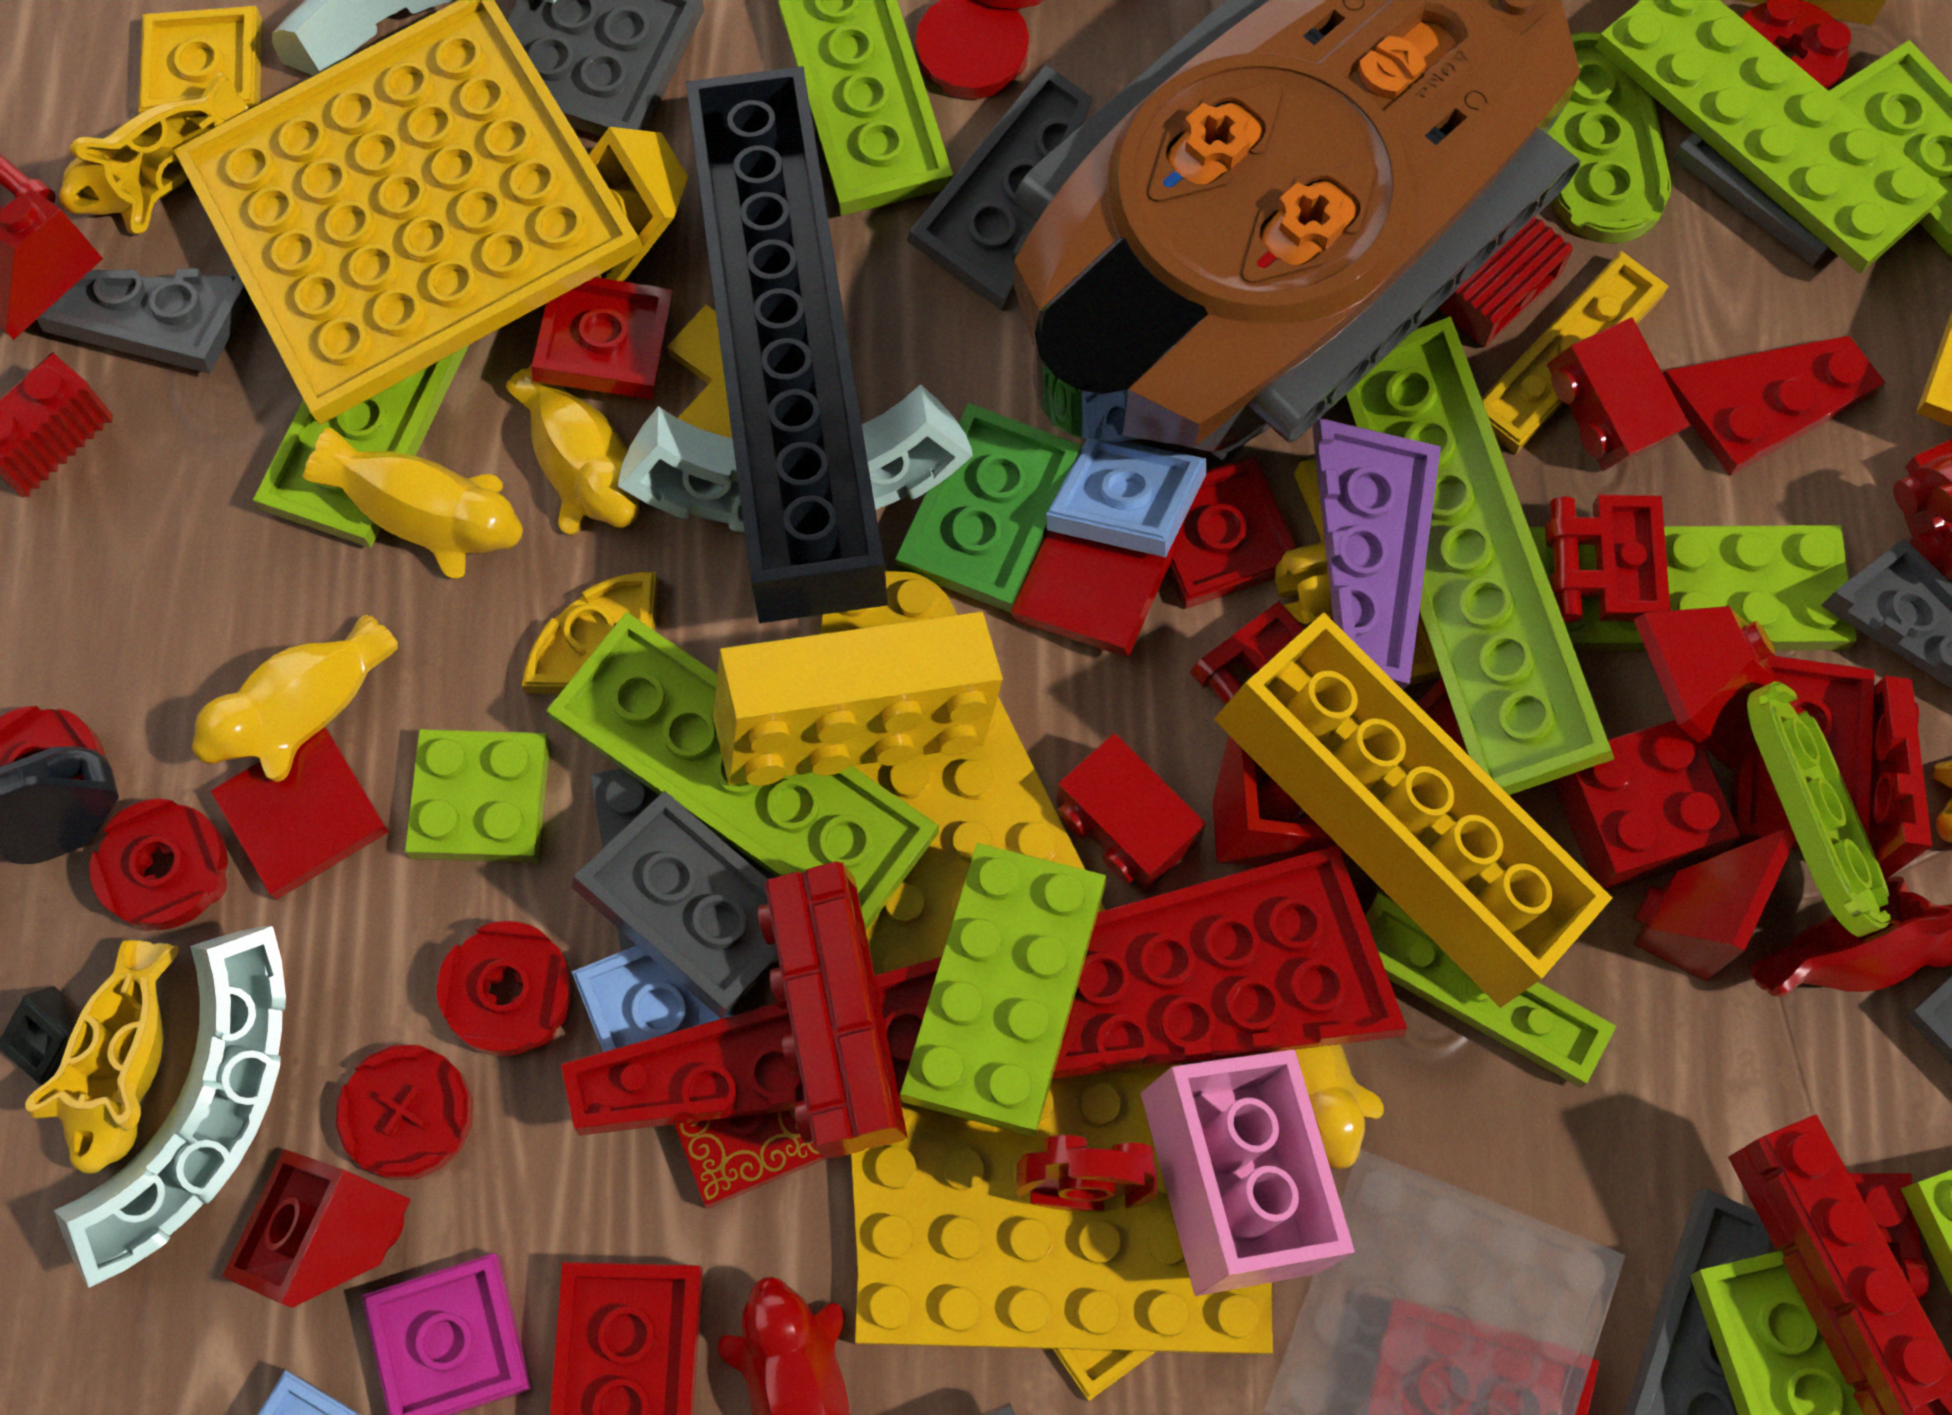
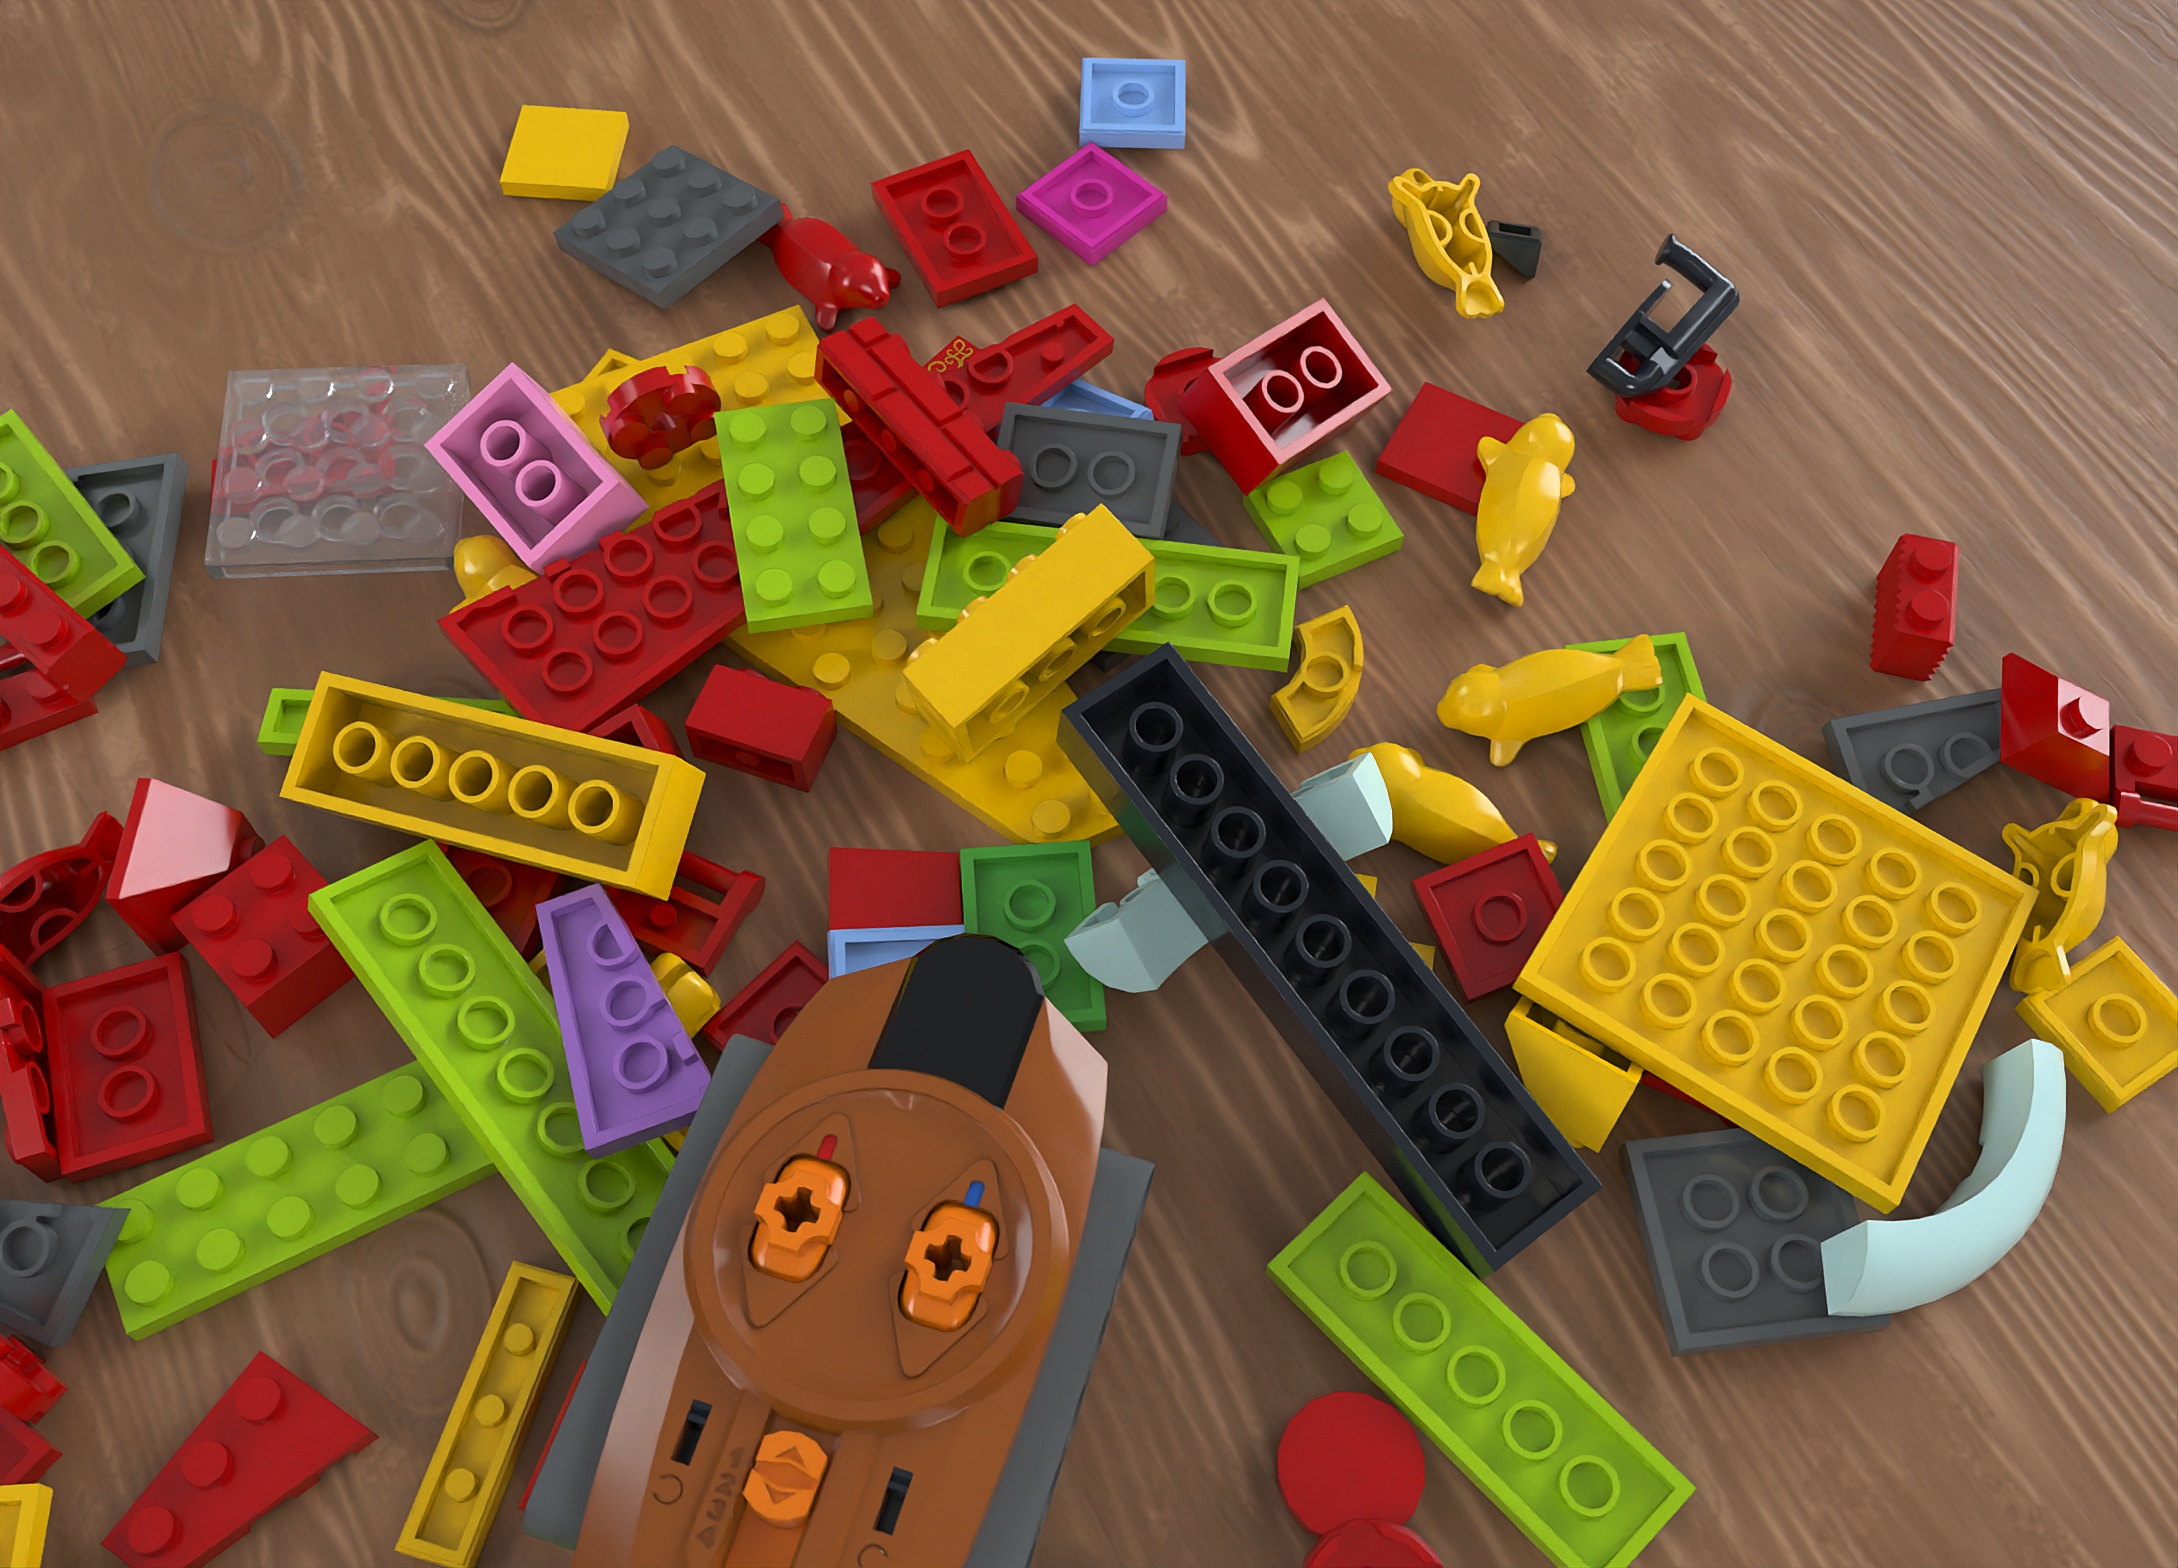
camera: 150 degrees right, 10 degrees down
light aqua brick [53,926,286,1288] -> none
red plate [89,798,228,931] -> none
red slope [222,1149,411,1308] -> none
red tile [335,1045,473,1181] -> none
dark grey wing [907,65,1093,310] -> none
red plate [1545,494,1671,623] -> none
red brick [1547,317,1690,472] -> none
red slope [1633,606,1777,770] -> none
lime tile [1747,682,1890,937] -> none
none -> red brick [1175,297,1393,496]

